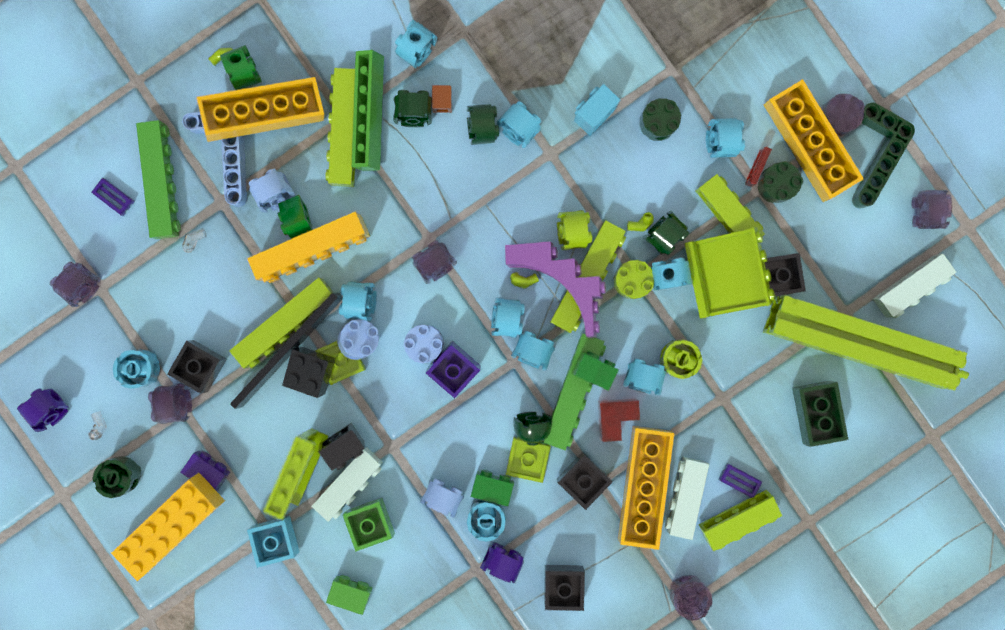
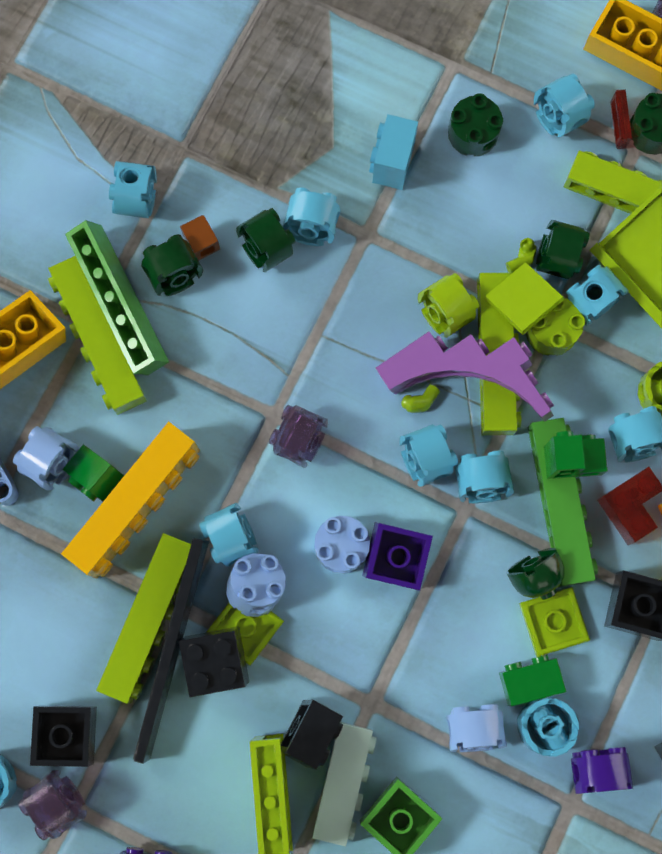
camera: 25 degrees left, 10 degrees down
none -> lime tile [485,262,563,335]

